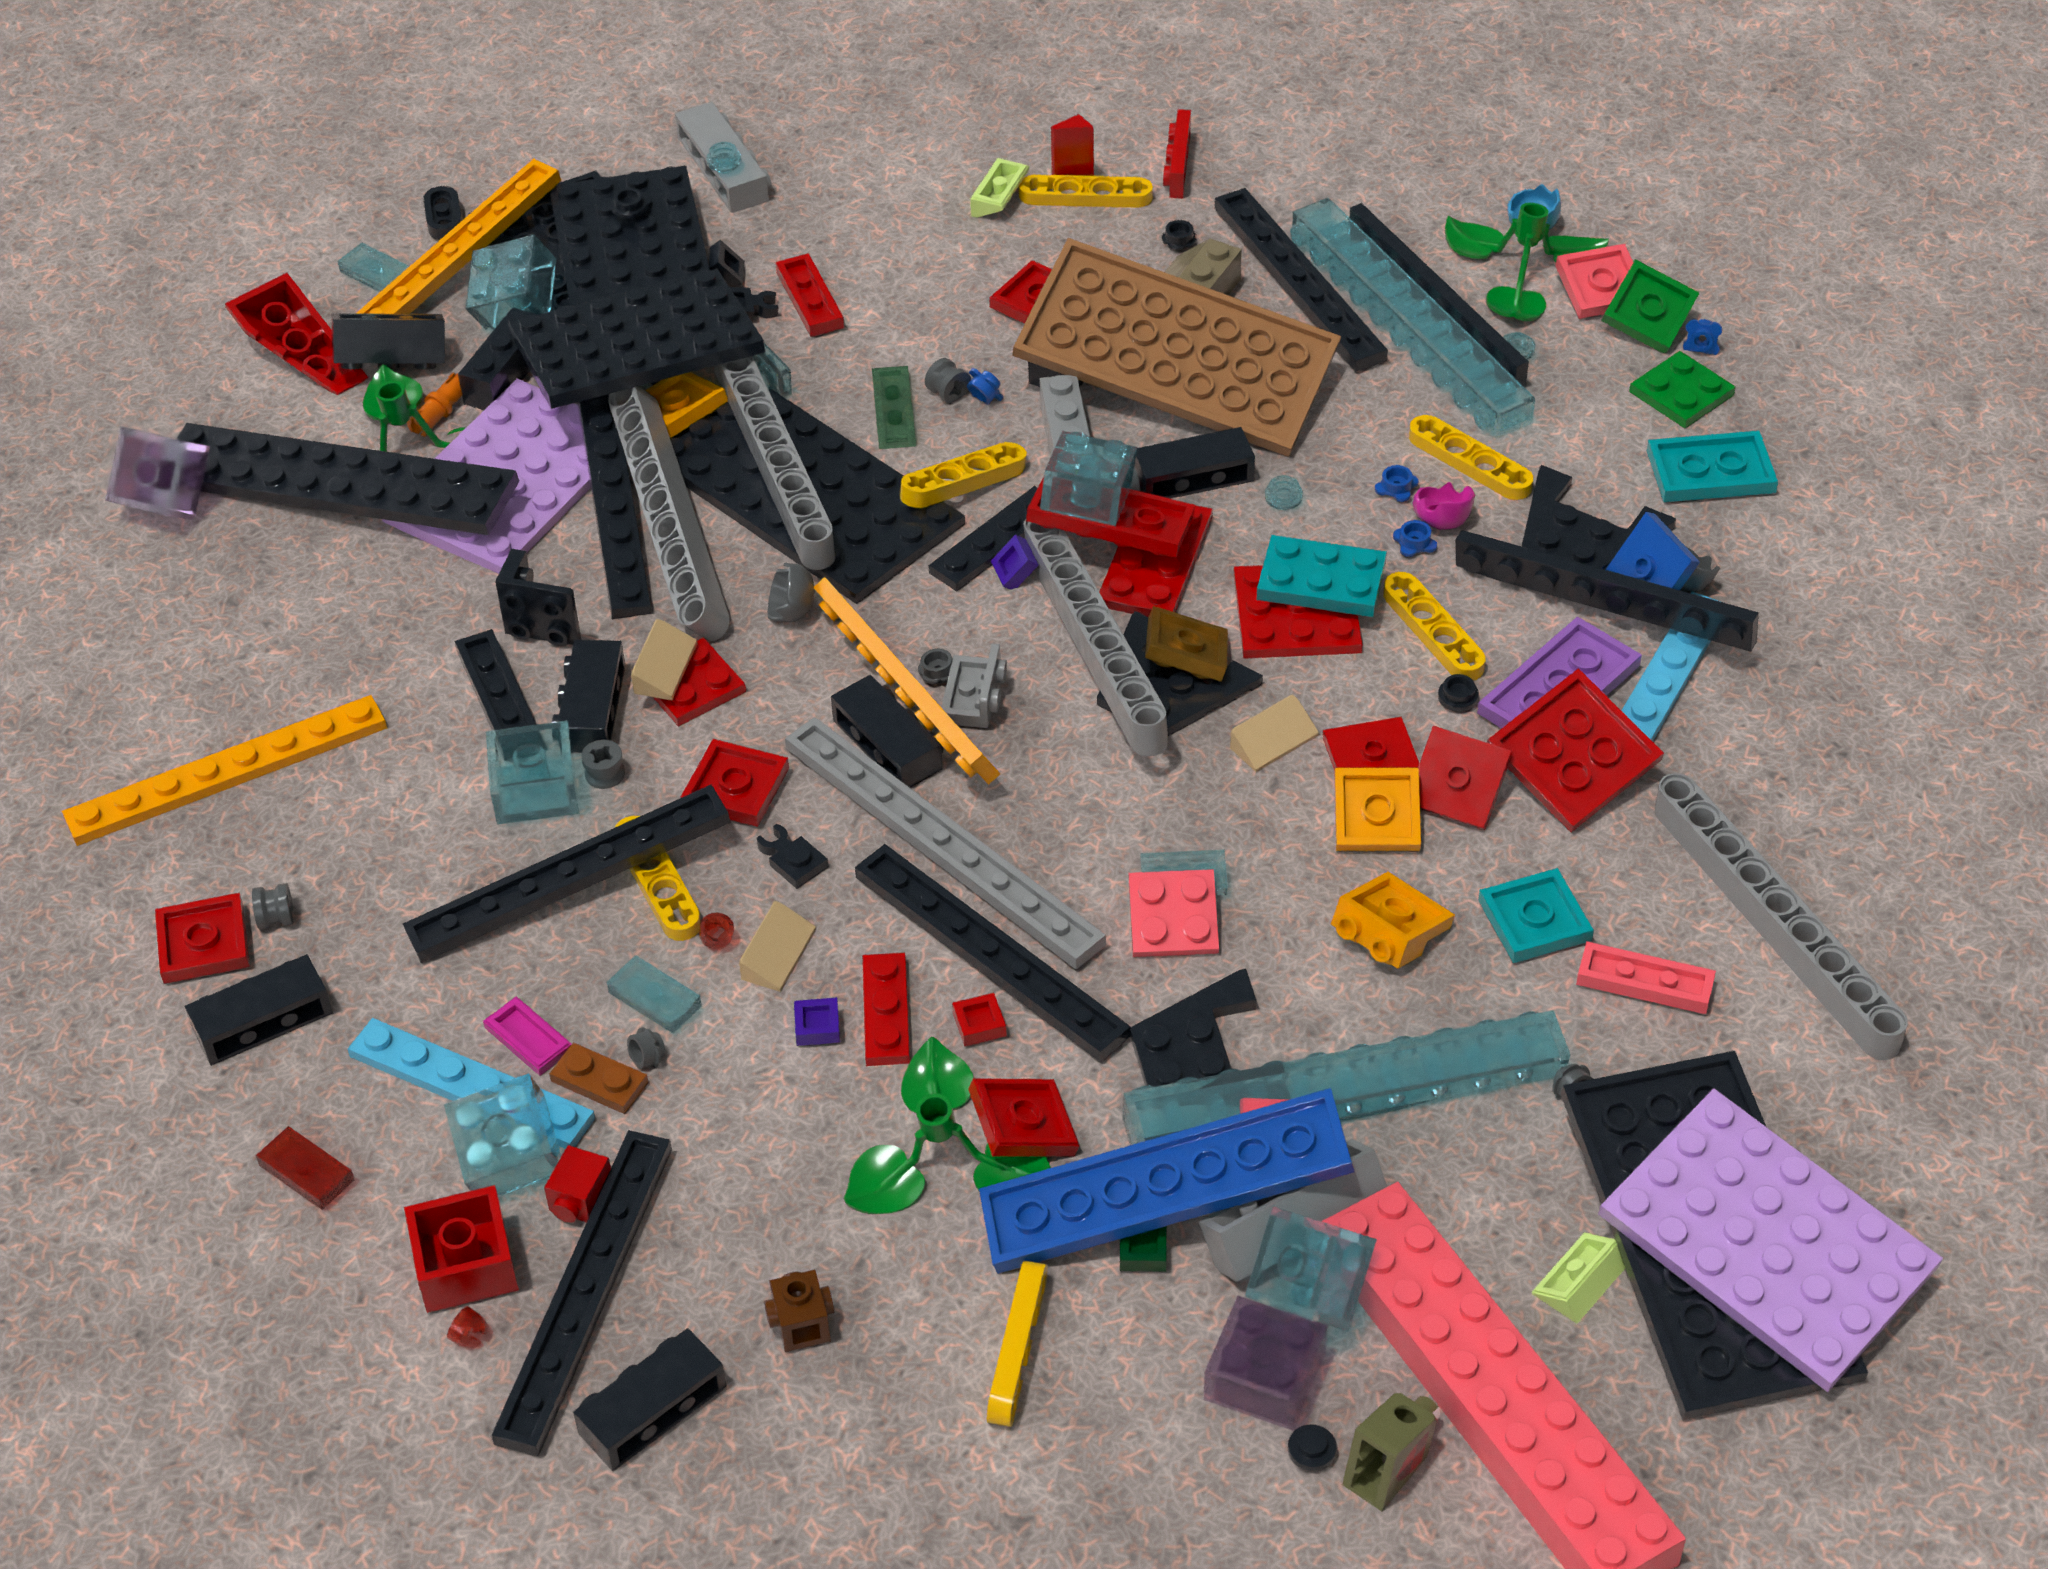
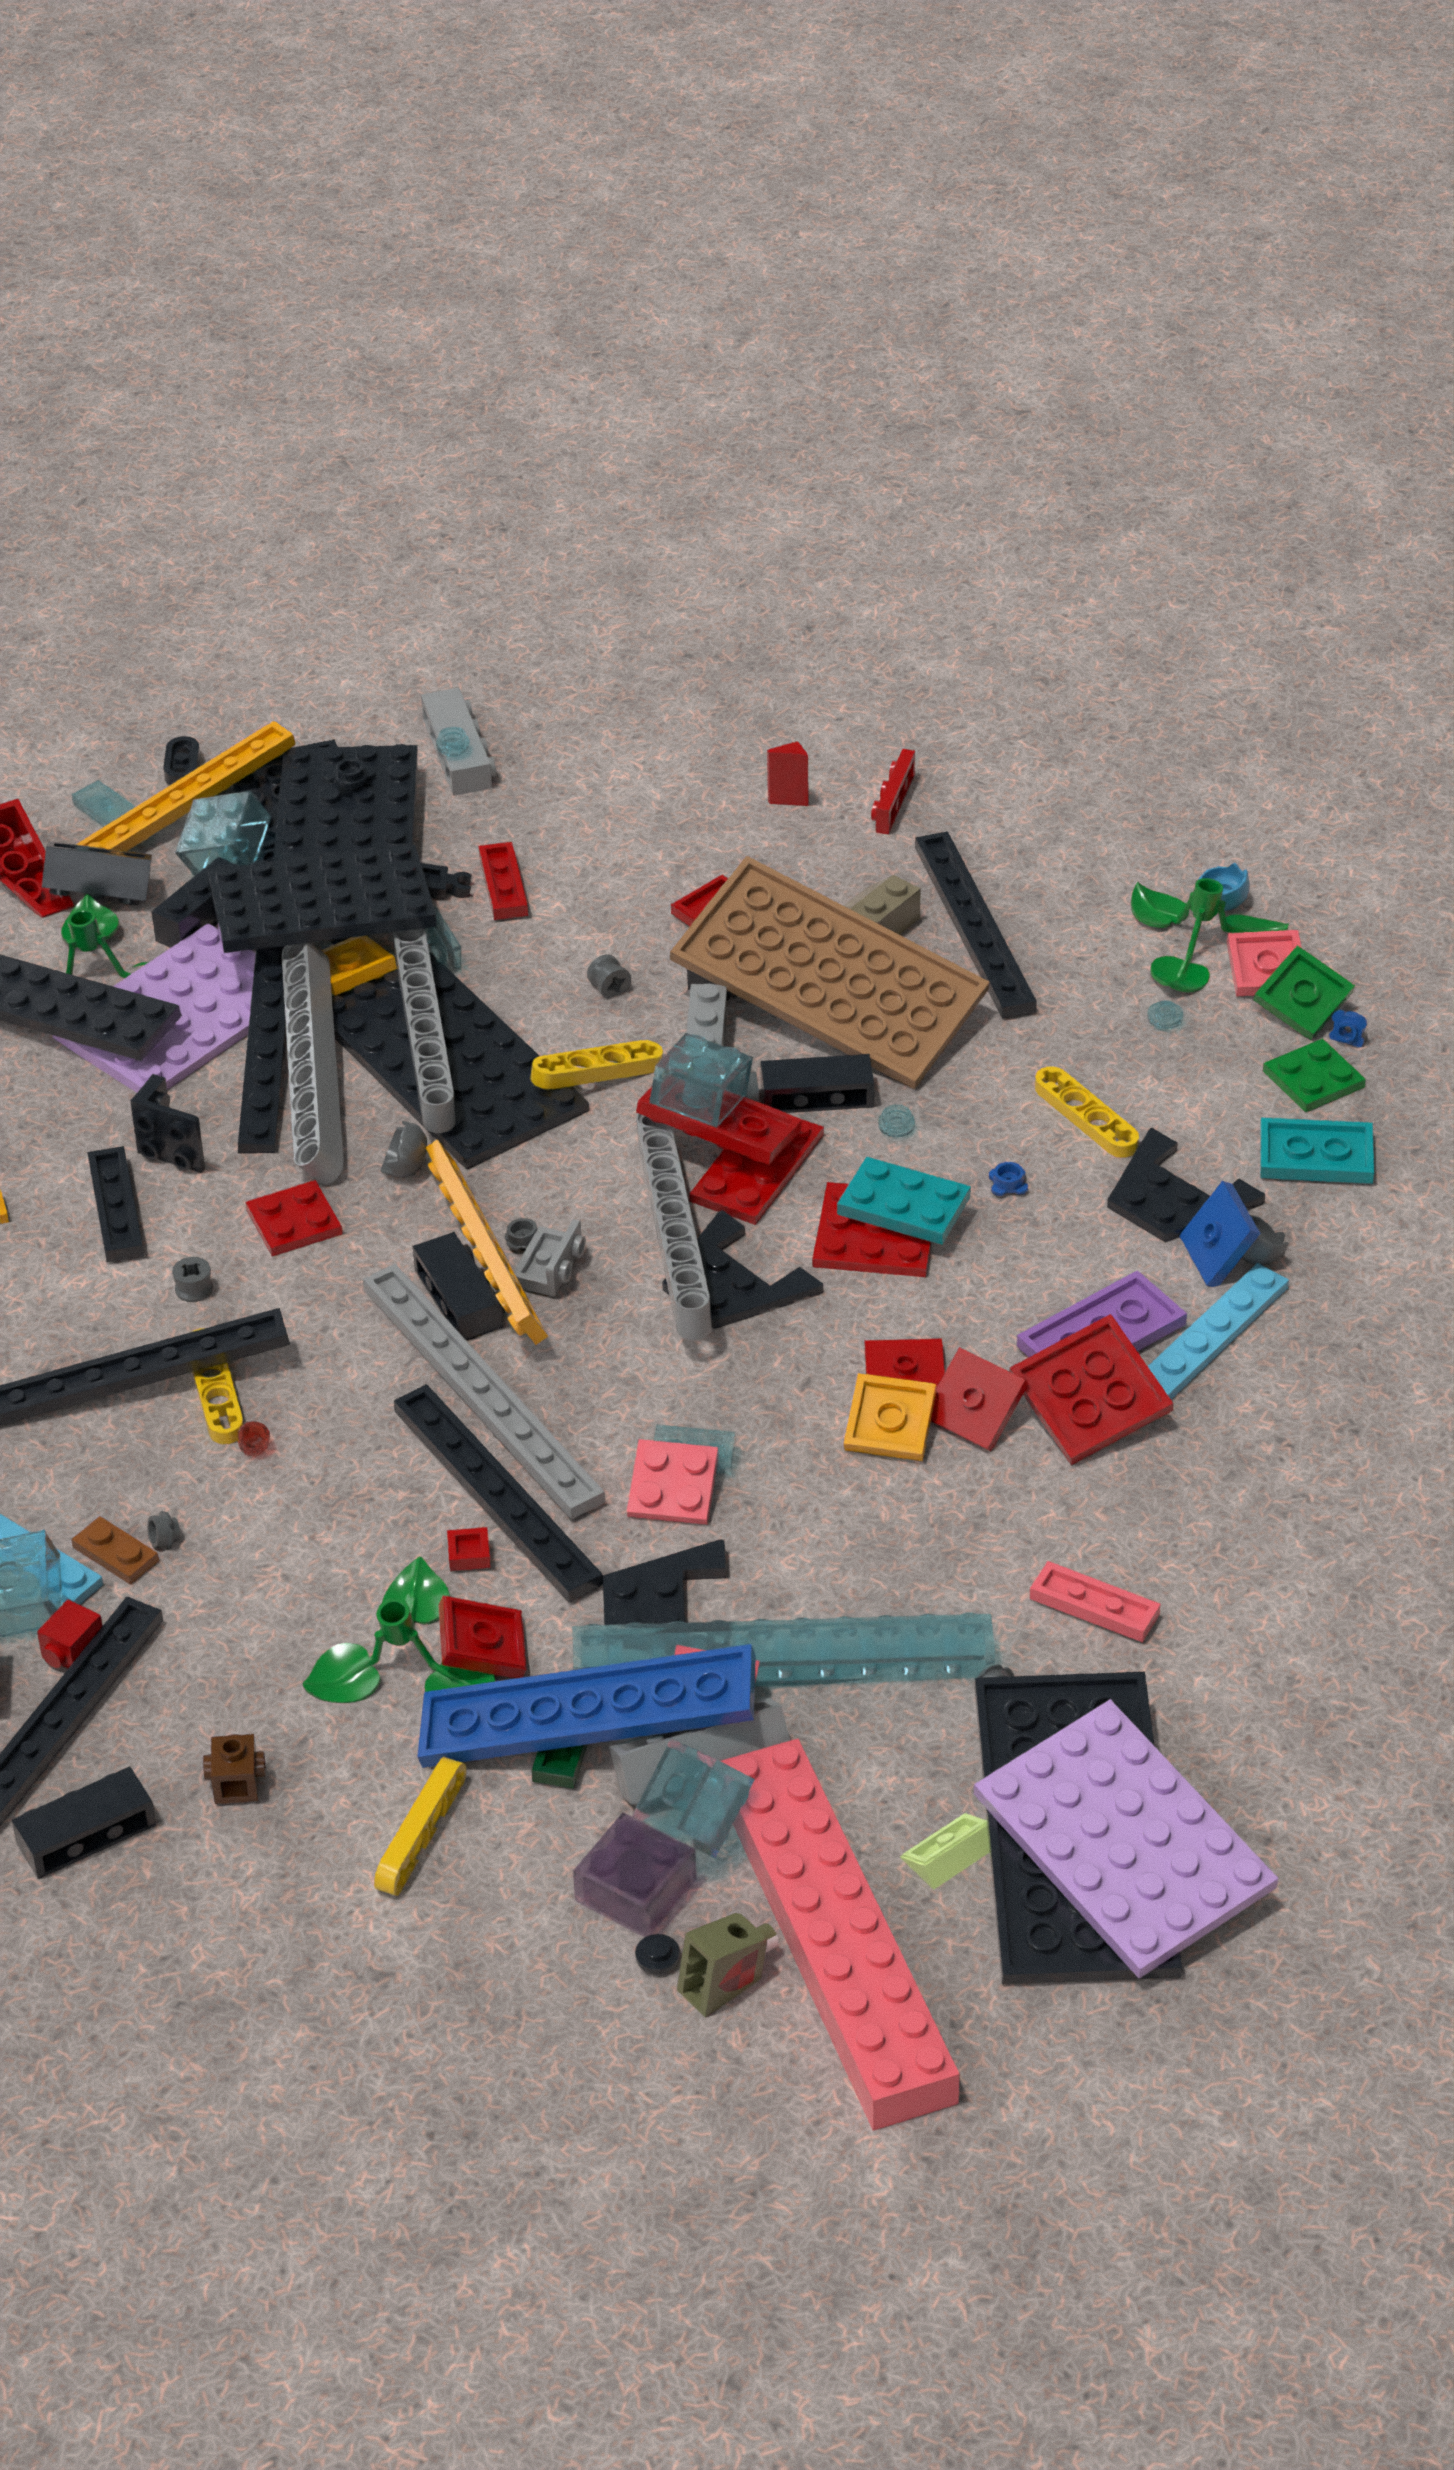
camera: 10 degrees right, 5 degrees down
orange pin [407,373,462,437] -> none
dark pink tile [483,996,571,1076] -> none
clear light blue brick [486,721,579,825] -> none
black brick [552,640,626,753] -> none
clear light blue plate [607,955,702,1034] -> none
tan slope [631,619,697,700] -> none
red plate [680,739,789,827] -> none
black plate [709,240,745,287] -> none
tan slope [739,901,816,992] -> none
black plate [756,824,829,889] -> none
dark purple plate [794,997,840,1046] -> none
red plate [862,952,910,1066] -> none
clear green tile [872,366,916,449] -> none
black plate [929,486,1037,592] -> none
blue plate [967,368,1003,404] -> none
yellowish green slope [970,158,1029,217] -> none
dark purple plate [991,535,1039,590] -> none
yellow beam [1018,175,1153,208] -> none
pearl gold plate [1145,606,1228,681] -> none
black plate [1162,220,1196,250] -> none
tan slope [1230,694,1319,772] -> none
clear light blue brick [1290,197,1535,439] -> none
light orange plate [1331,871,1455,969] -> none
black plate [1347,203,1529,392] -> none
blue plate [1375,465,1419,502] -> none
yellow beam [1383,572,1486,681] -> none
dark pink hair [1413,482,1475,530] -> none
black plate [1438,674,1479,712] -> none
black plate [1455,530,1759,652] -> none
teal plate [1478,868,1594,963] -> none
light grey beam [1655,773,1908,1060] -> none

